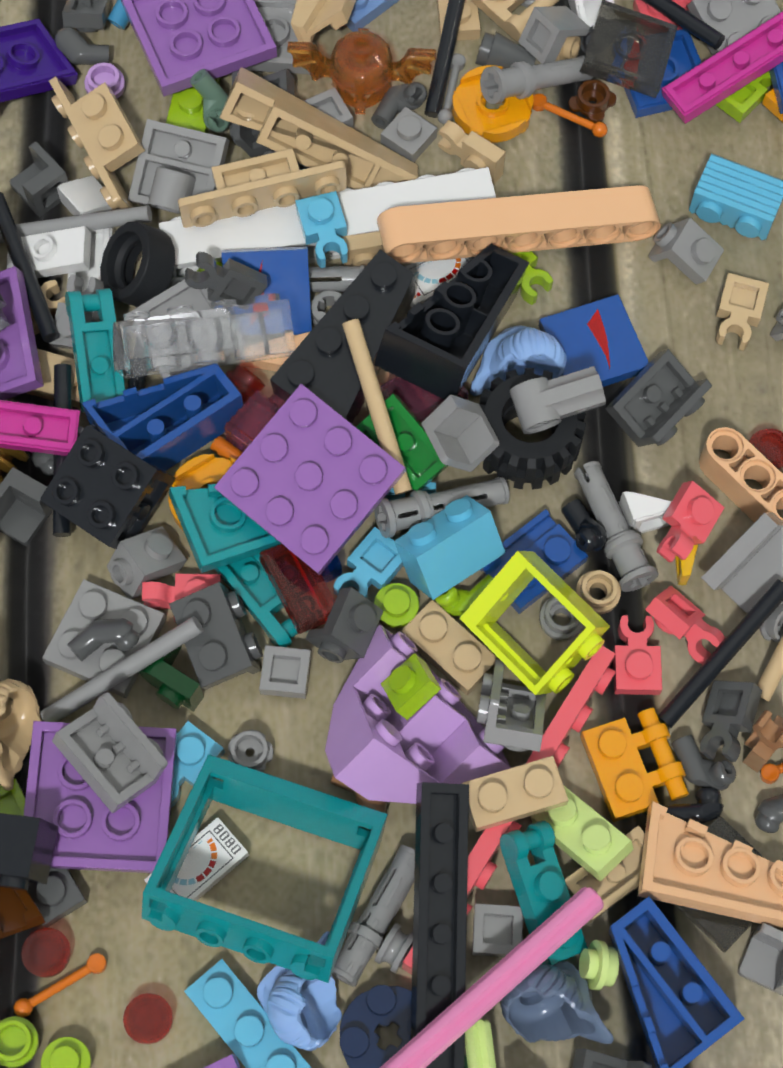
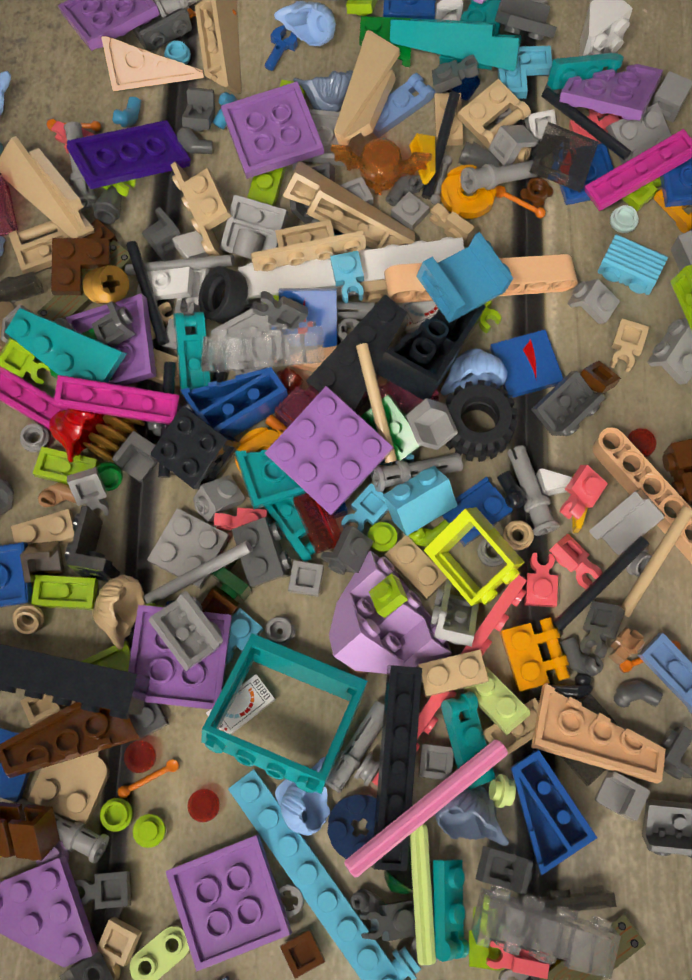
camera: 10 degrees right, 5 degrees up
dark grey arm [67,618,139,662] -> none
lavender plate [84,62,125,98] -> none
sand green arm [190,69,230,133] -> none
light grey piece [509,366,606,434] -> none
none -> reddish brown plate [201,585,240,615]
none -> yellow piece [409,133,436,185]
none -> dark azure panel [416,232,513,323]
none -> reddish brown plate [580,360,621,394]
none -> light aqua plate [610,205,639,233]

